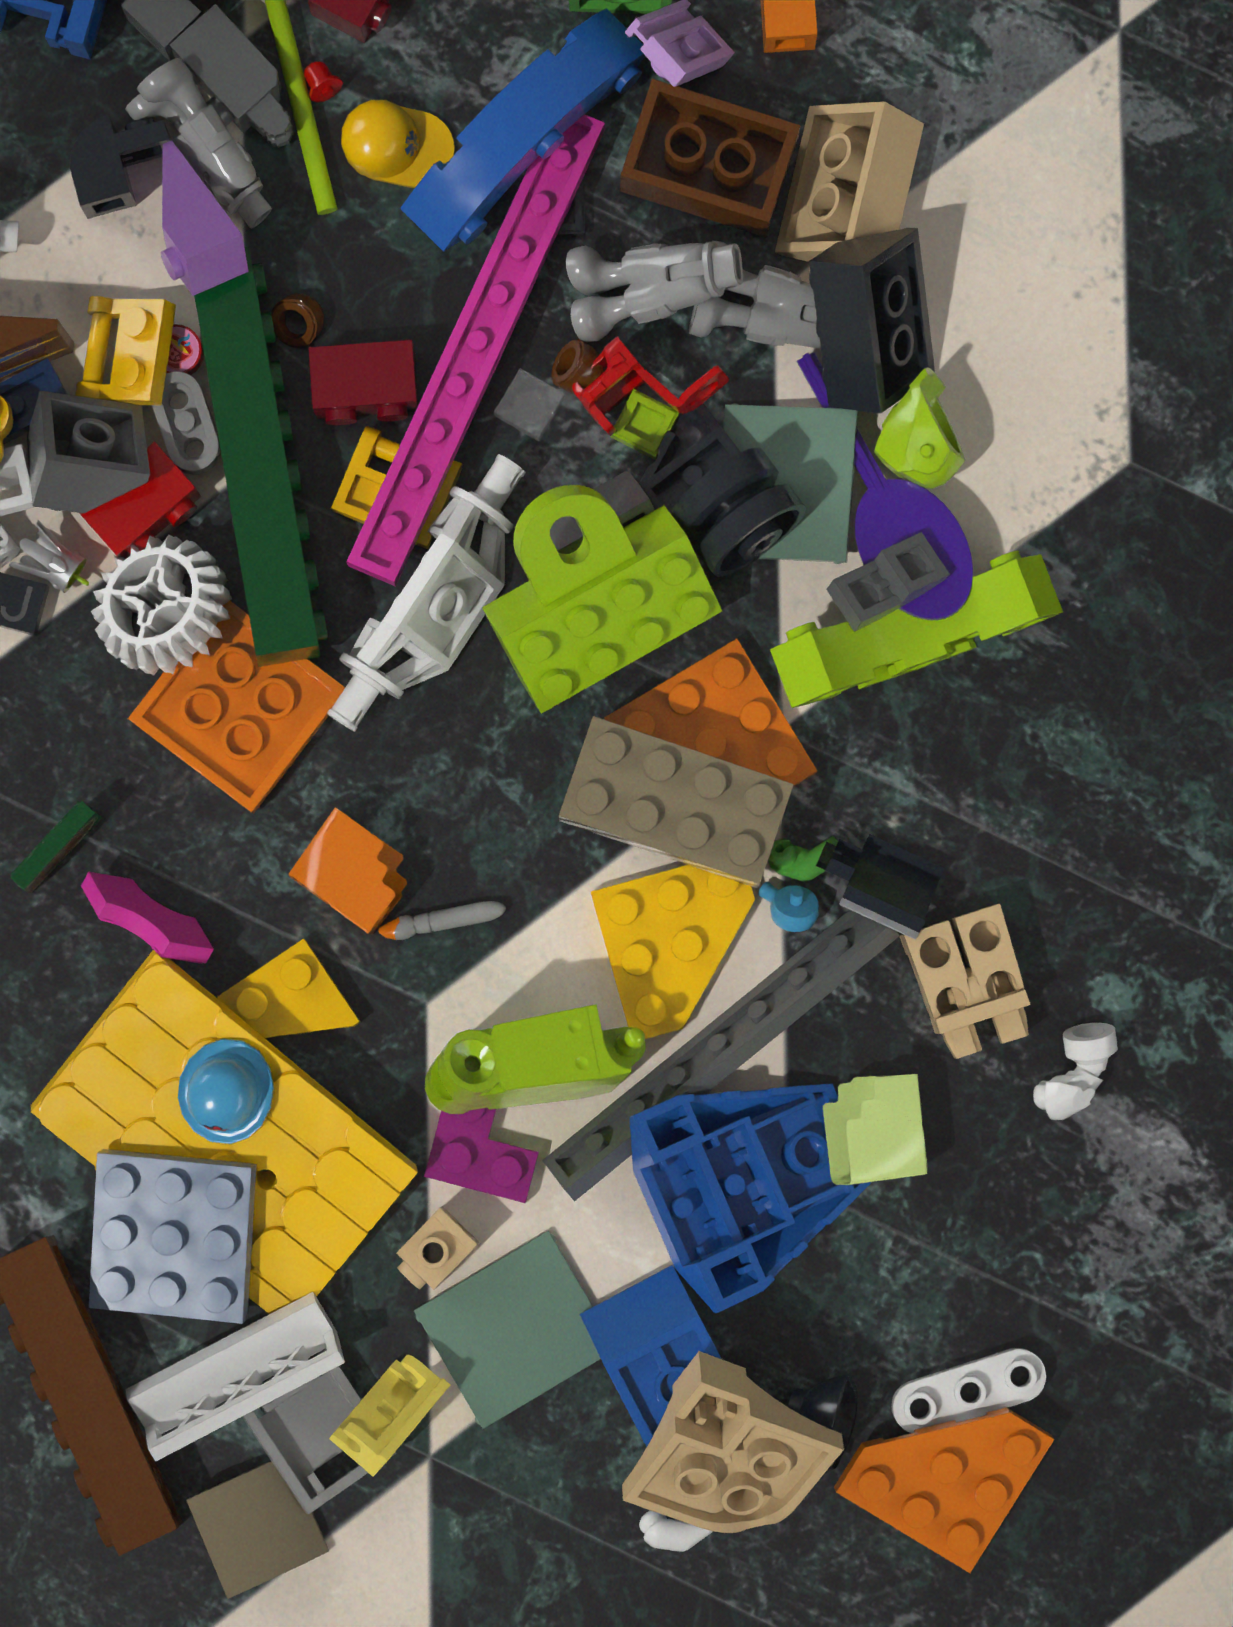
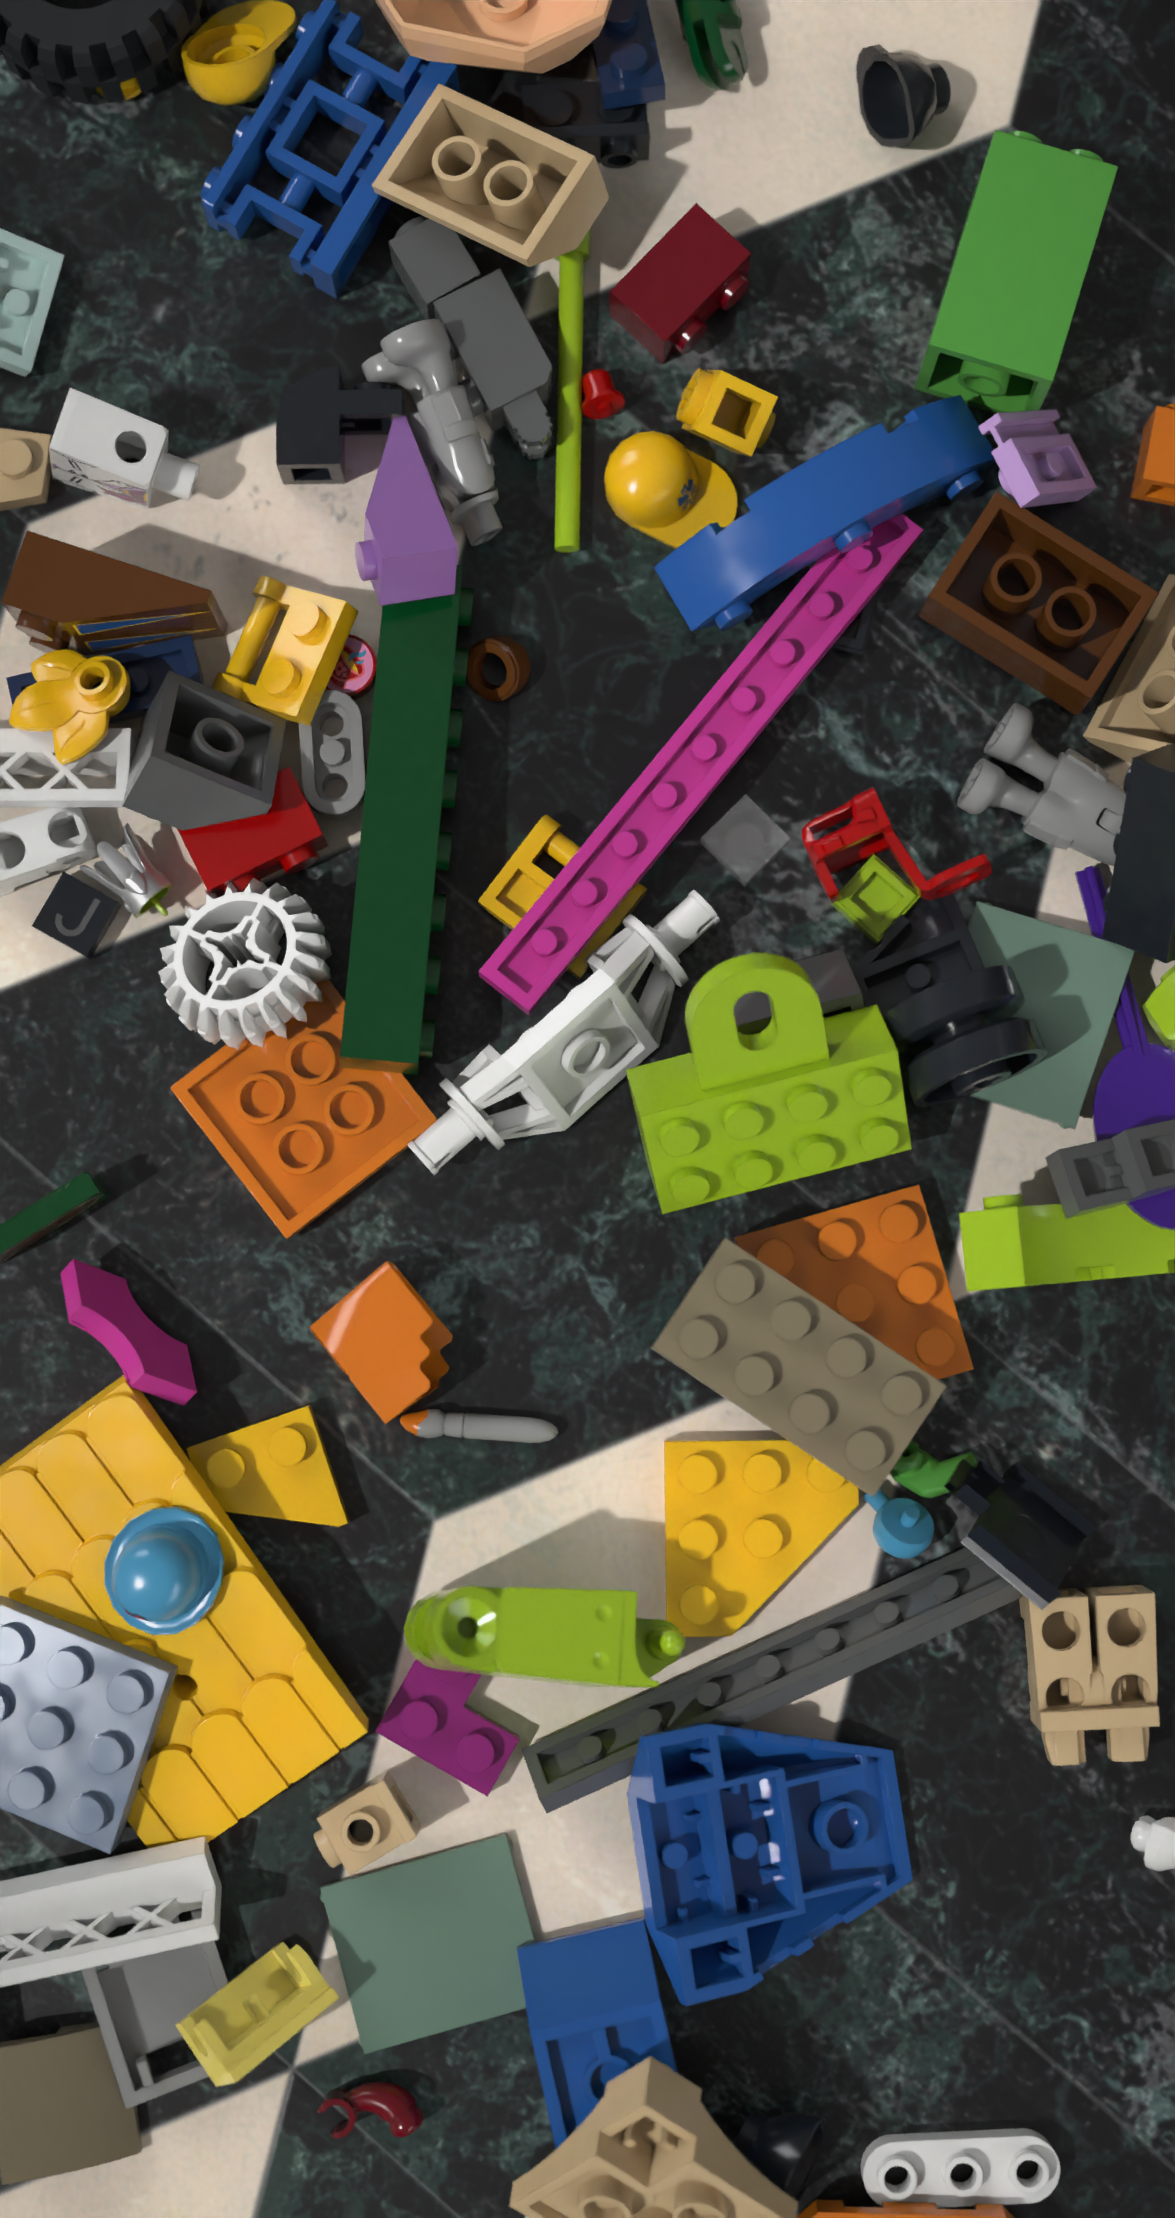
camera: 15 degrees right, 0 degrees up
dark red brick [309,340,419,425] -> none
reddish brown piece [551,339,604,394] -> none
light grey piece [566,241,743,342] -> none
yellowish green piece [823,1074,927,1185] -> none
none -> dark red arm [318,2082,423,2139]
none -> yellow brick [676,368,778,457]

